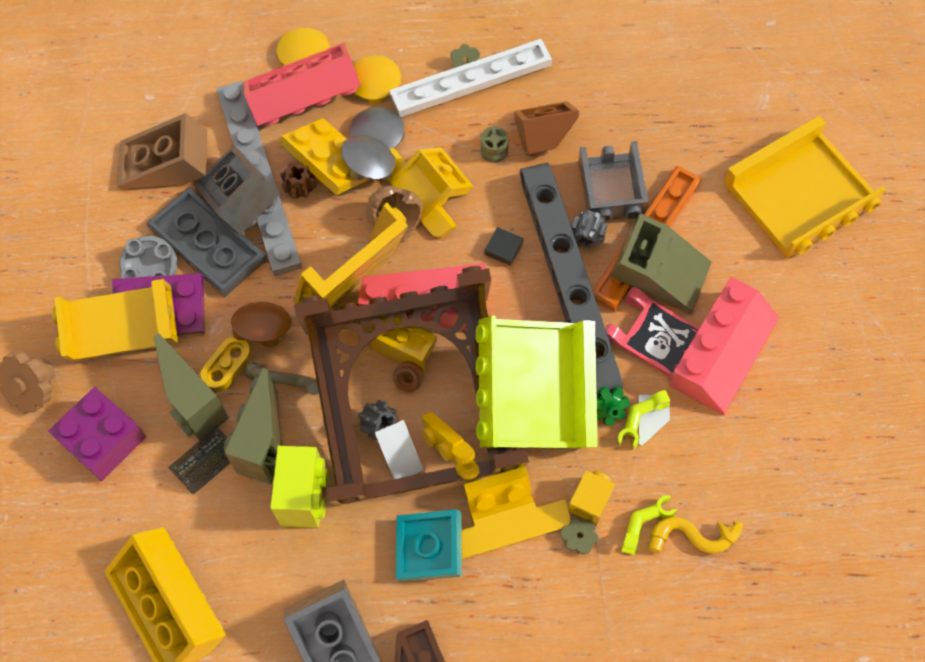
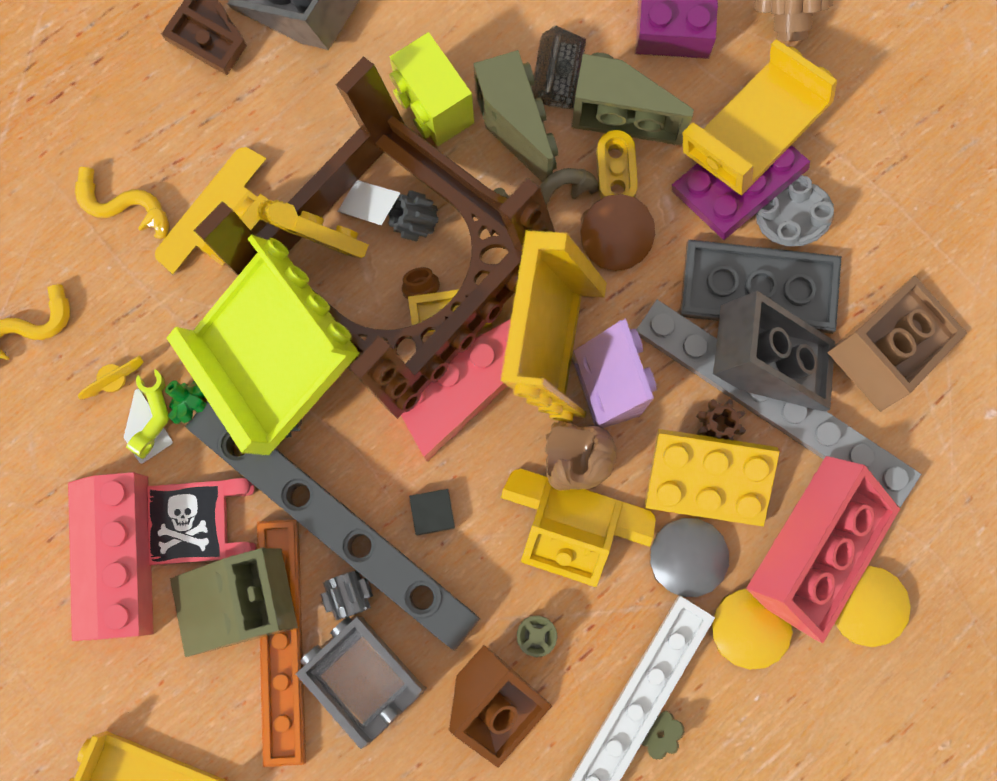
camera: 145 degrees right, 15 degrees up
flat silver dish [341,135,396,180] -> none
teal plate [395,509,462,582] -> none
olive plant [561,518,598,555] -> none
yellow brick [568,470,615,526] -> none
neon yellow arm [621,495,677,555] -> none
none -> yellow animal [75,167,169,239]
none -> yellow piece [78,355,144,400]
none -> lavender slope [572,319,657,428]

